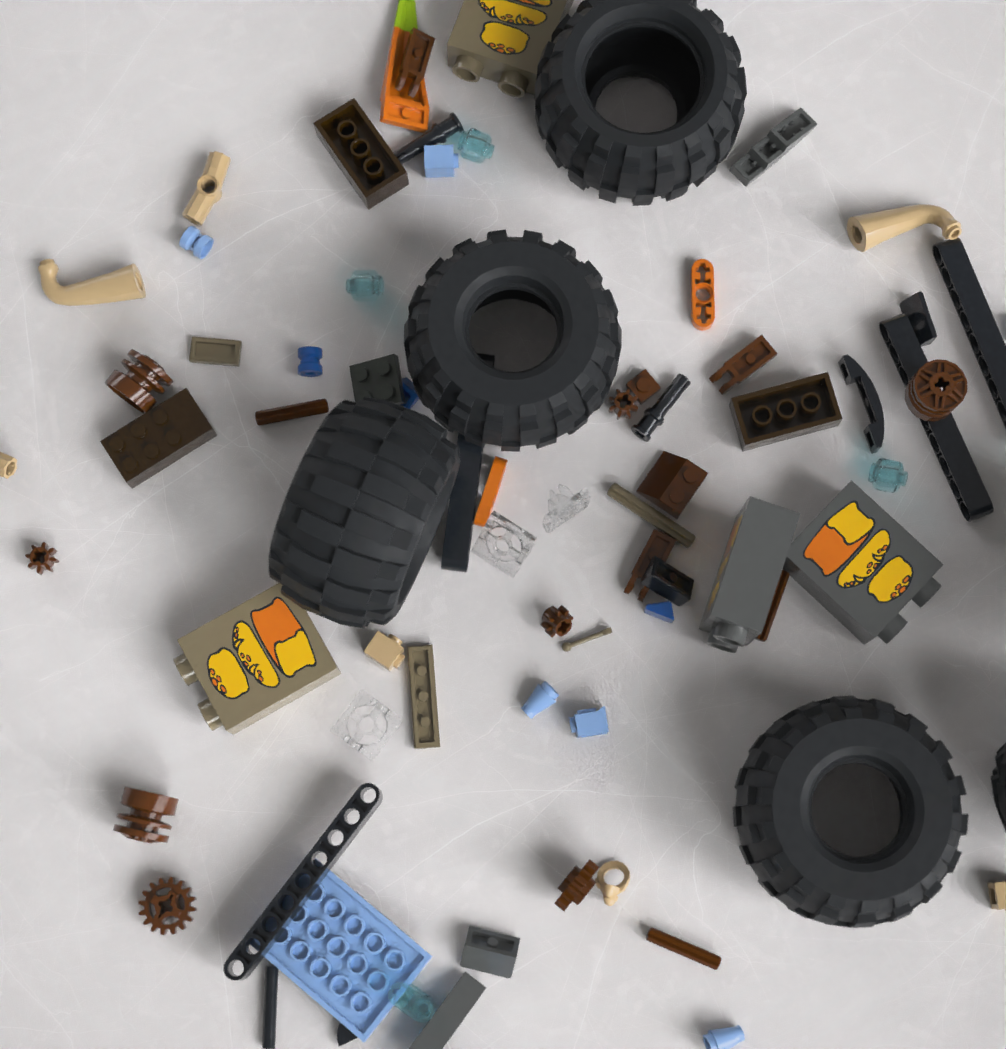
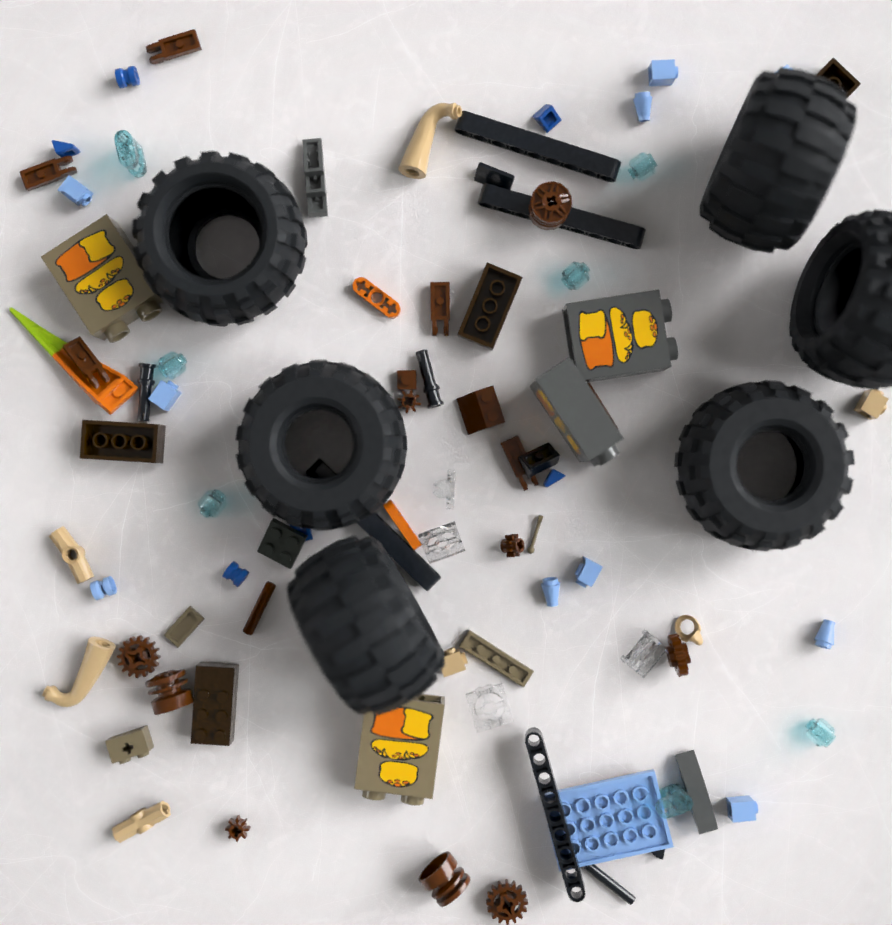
camera: 50 degrees left, 10 degrees up
dark grey panel [460,926,520,978] -> none
dark tan axle [607,483,696,548] -> none
reddish brown axle [646,927,721,970] -> none
black slope [838,354,884,454] -> none
none -> dark tan brick [105,725,154,764]
none -> reddish brown gear [117,635,161,678]
none -> clear piece [620,629,666,678]

